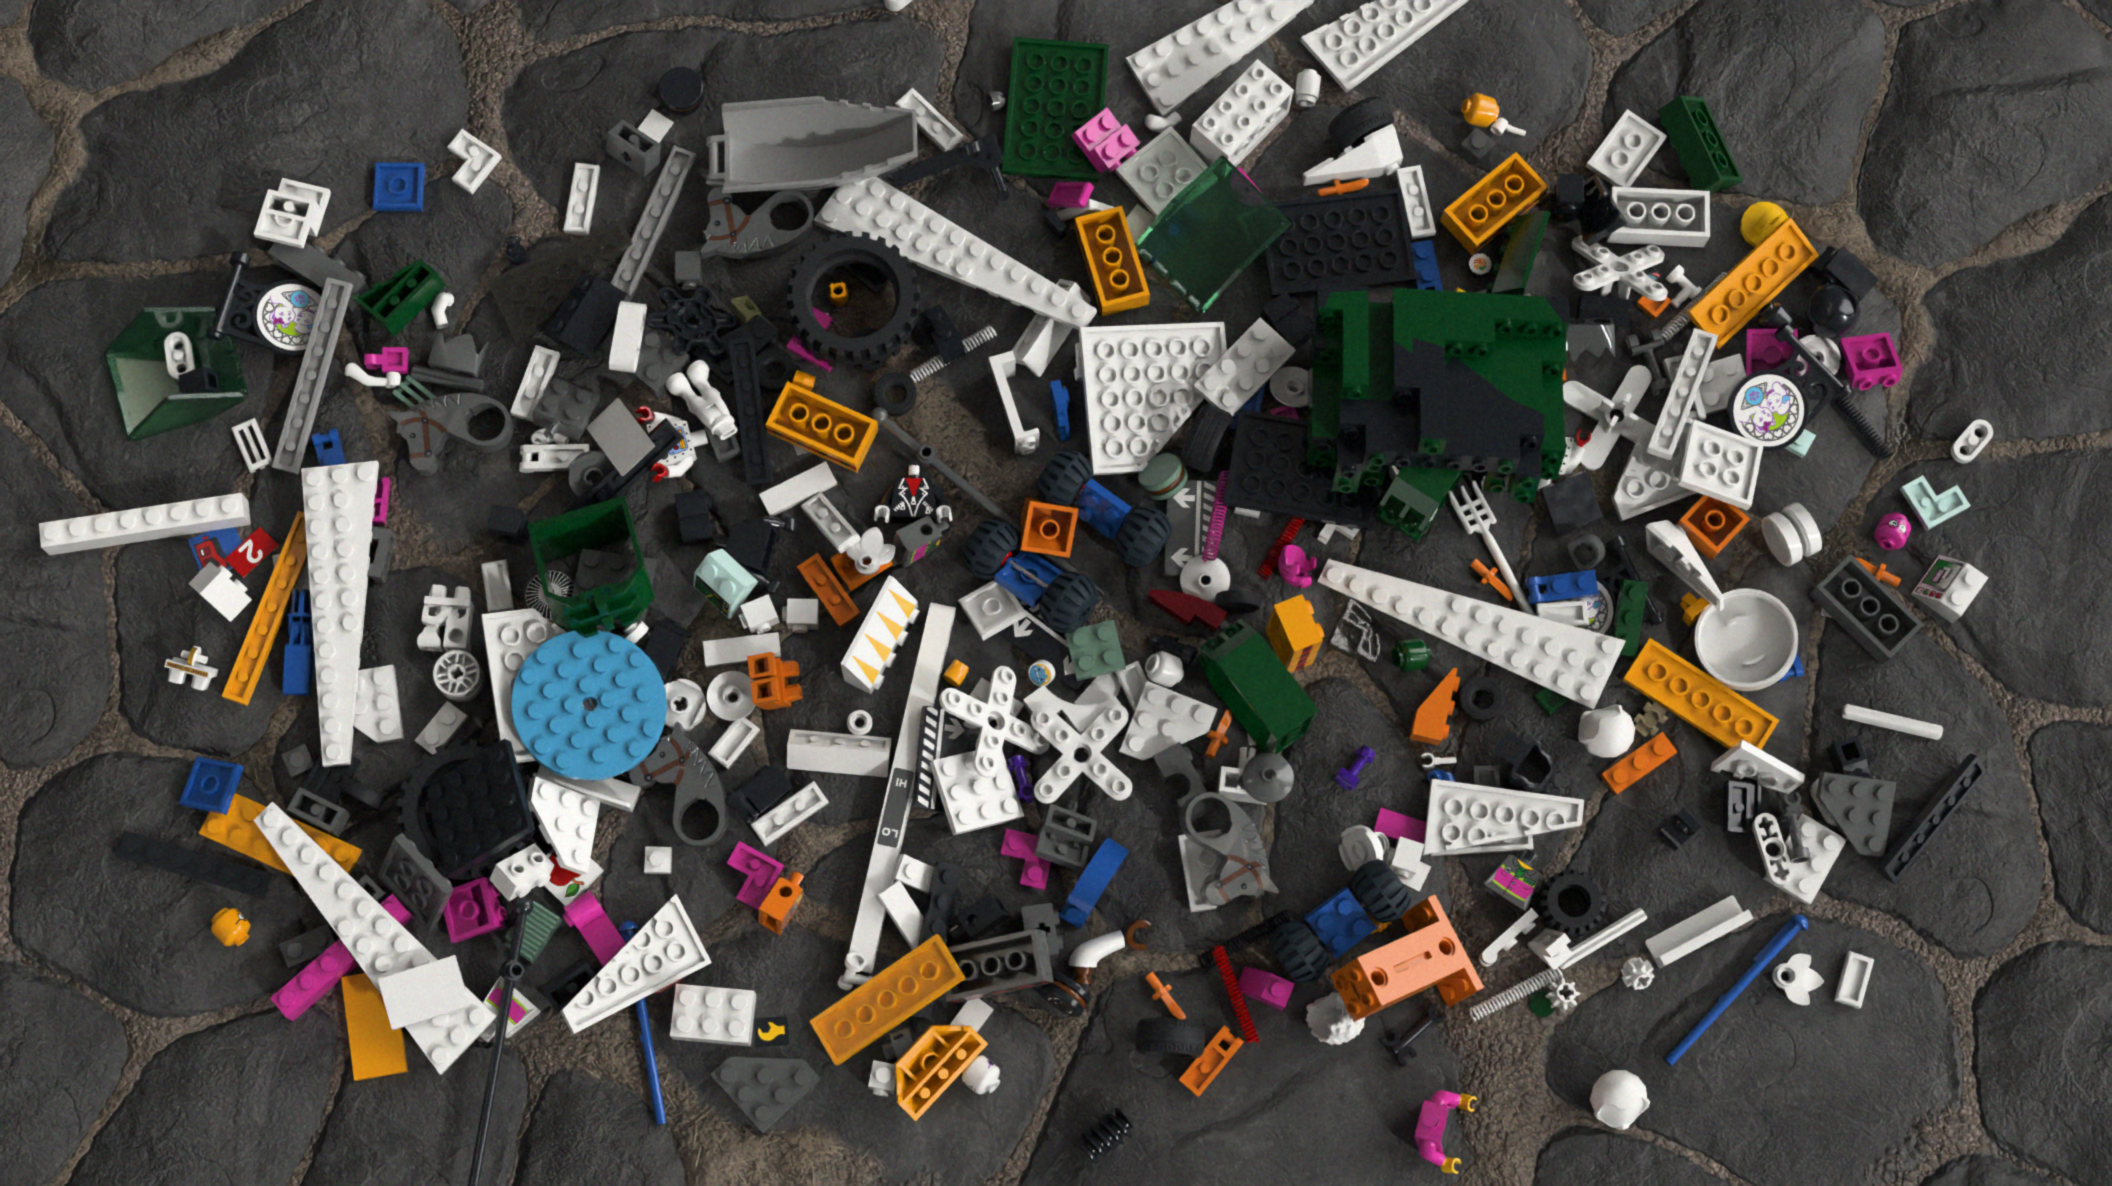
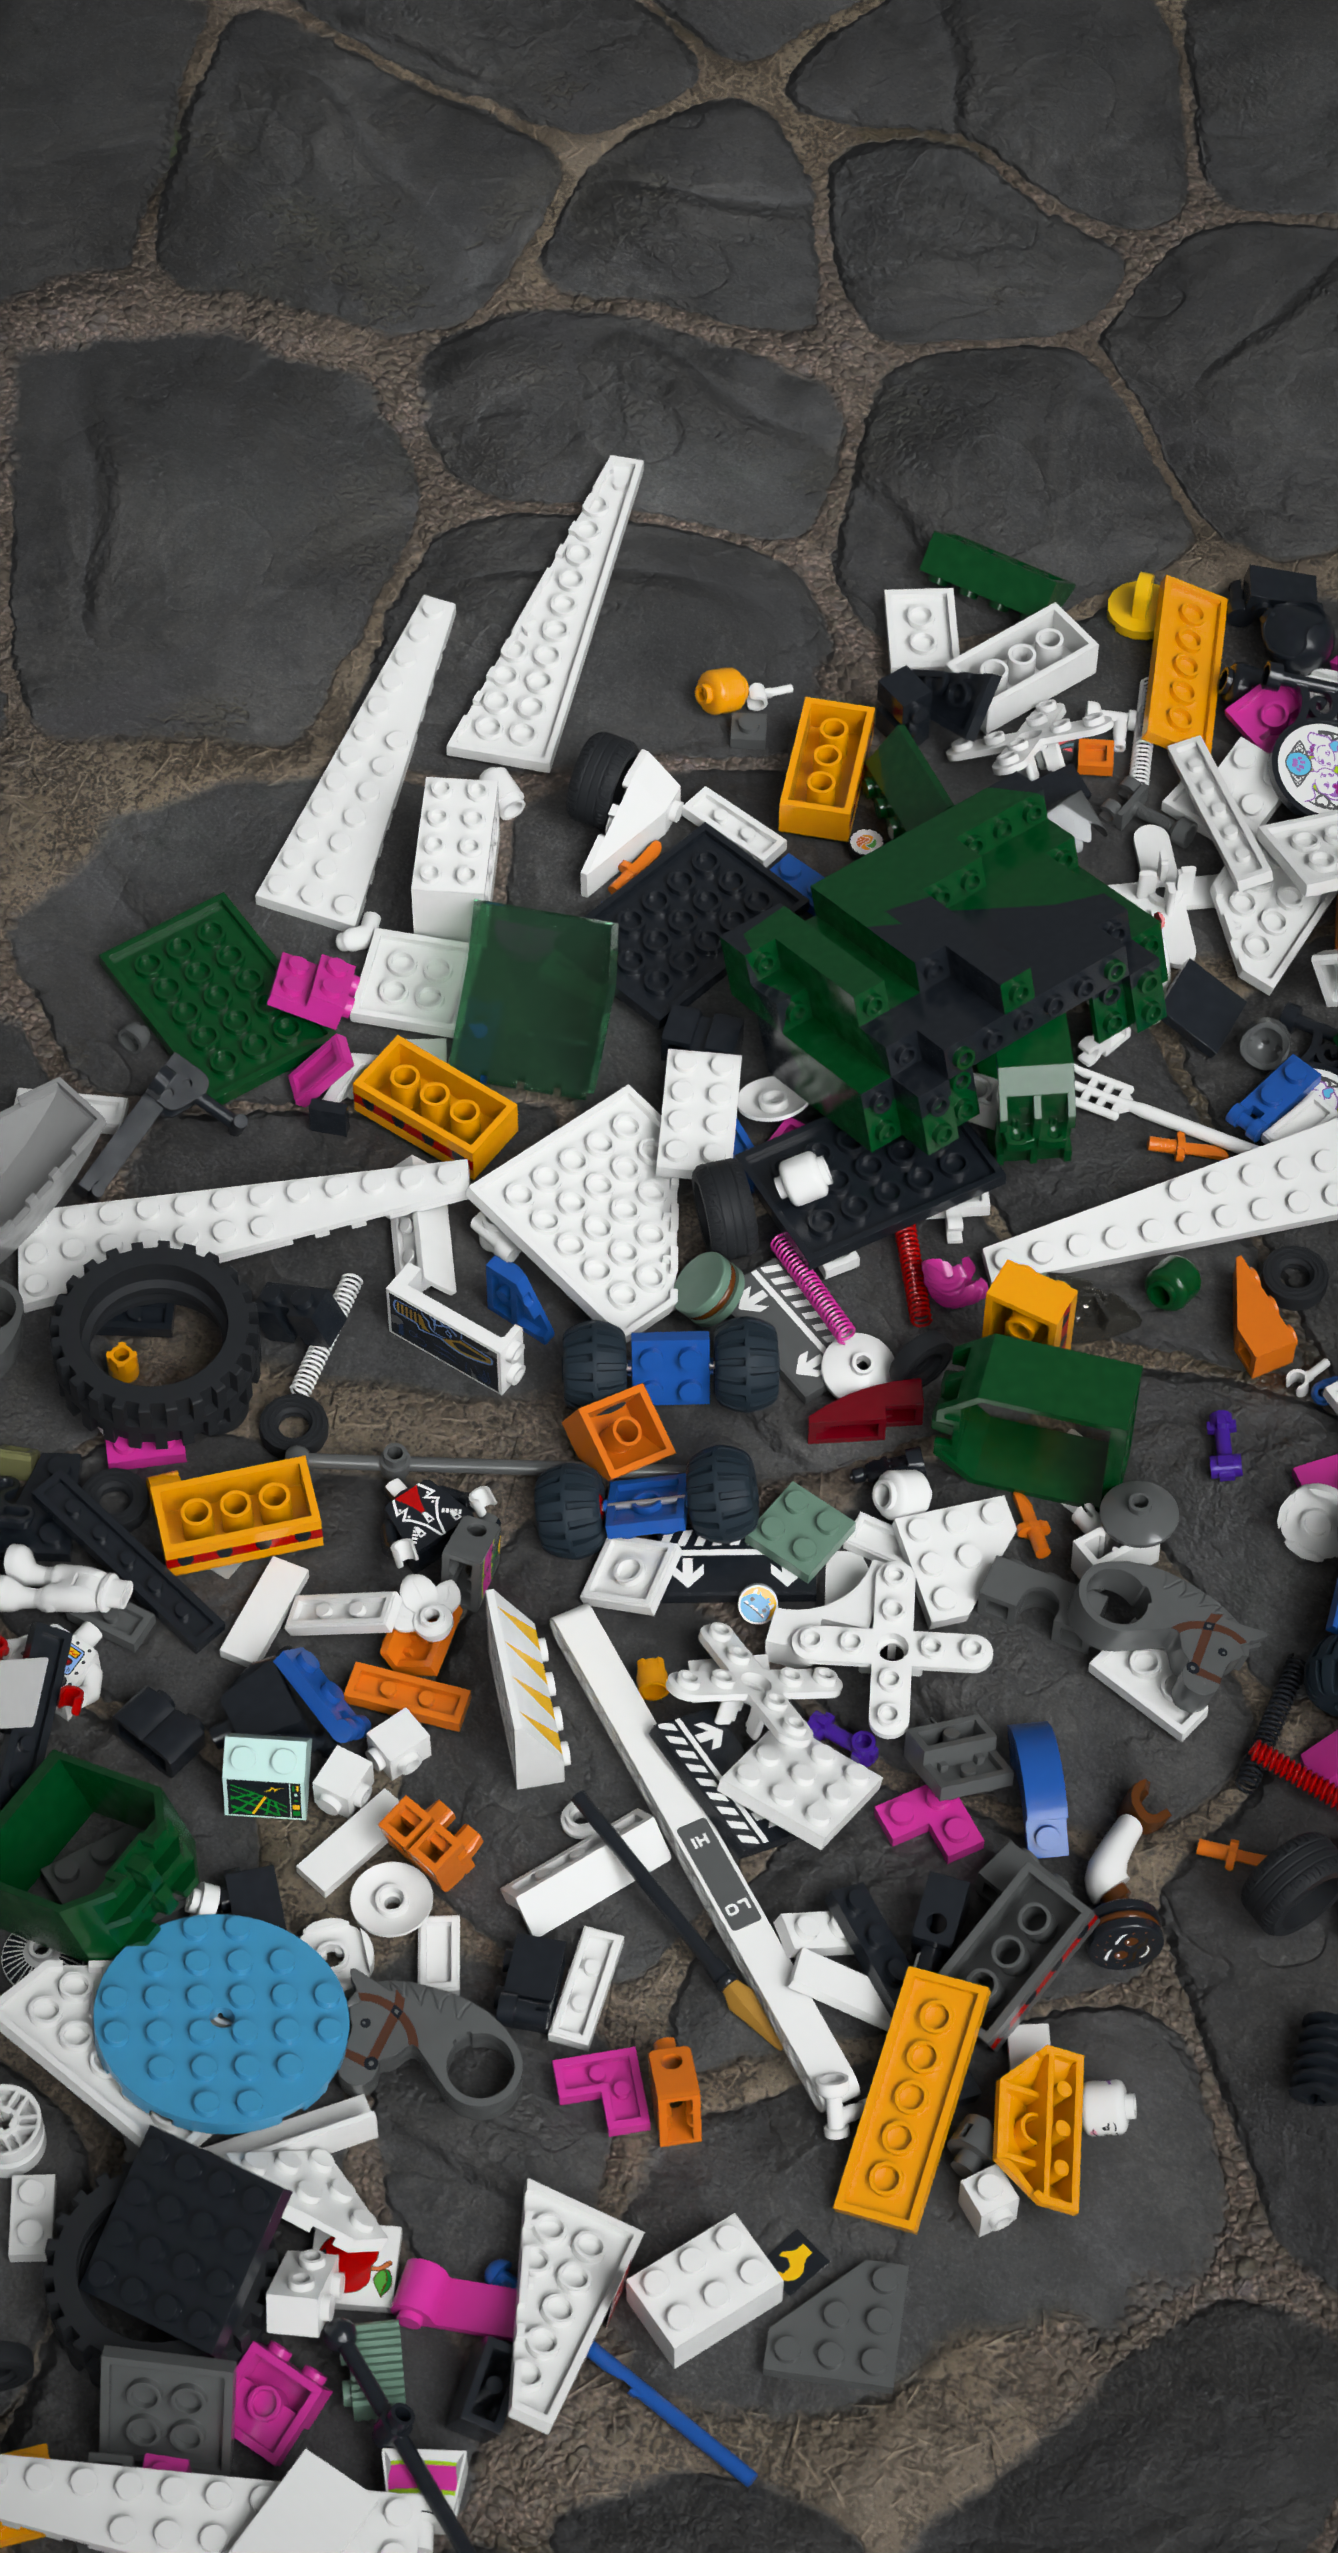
camera: 35 degrees left, 20 degrees down
white plate [644,847,672,874] -> none
none -> blue plate [273,1647,372,1743]
none -> black piece [571,1790,783,2051]
none -> white head [774,1151,833,1206]

